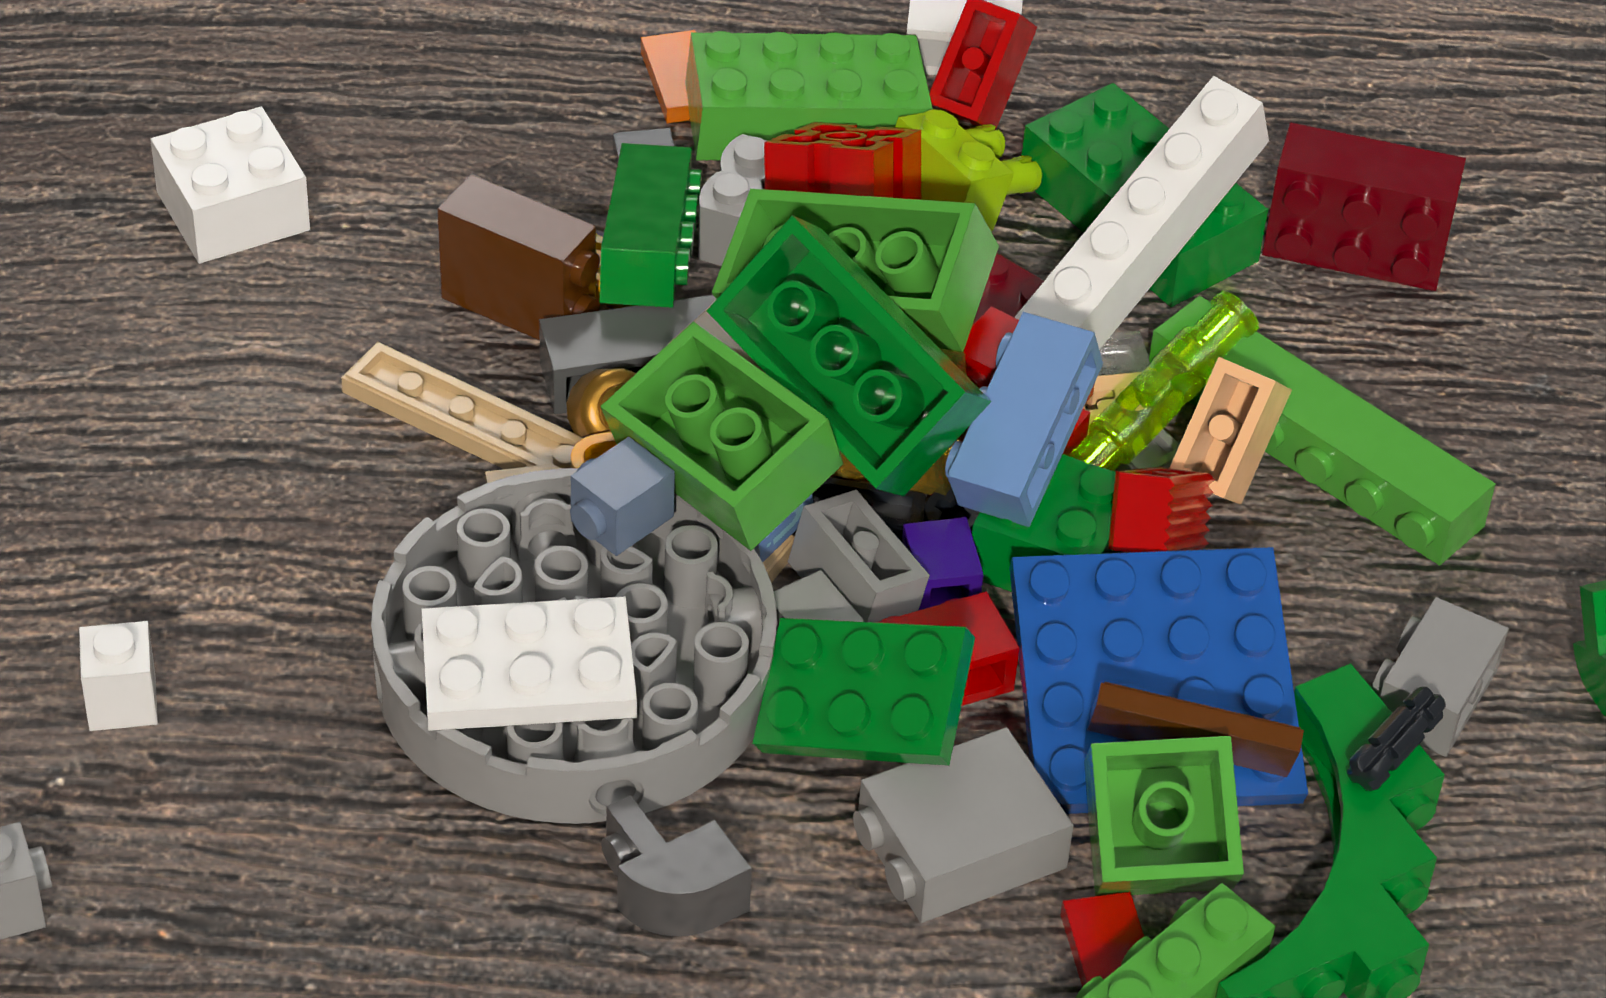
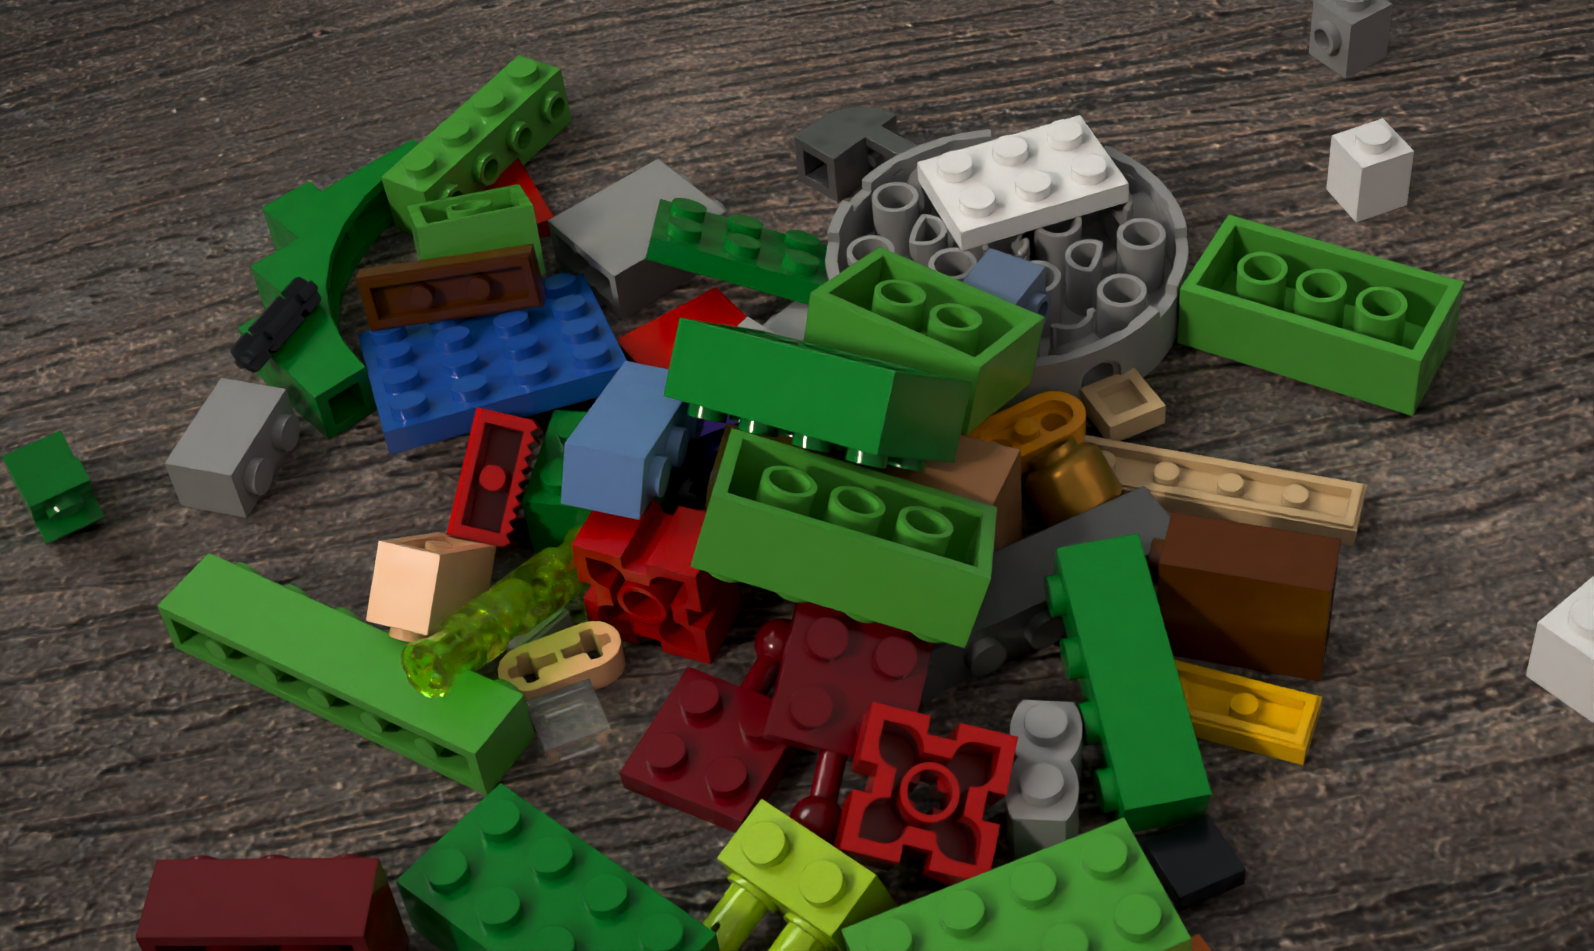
camera: 175 degrees right, 0 degrees up
white brick [1014,76,1269,350] -> none
none -> bright green brick [1177,215,1464,416]

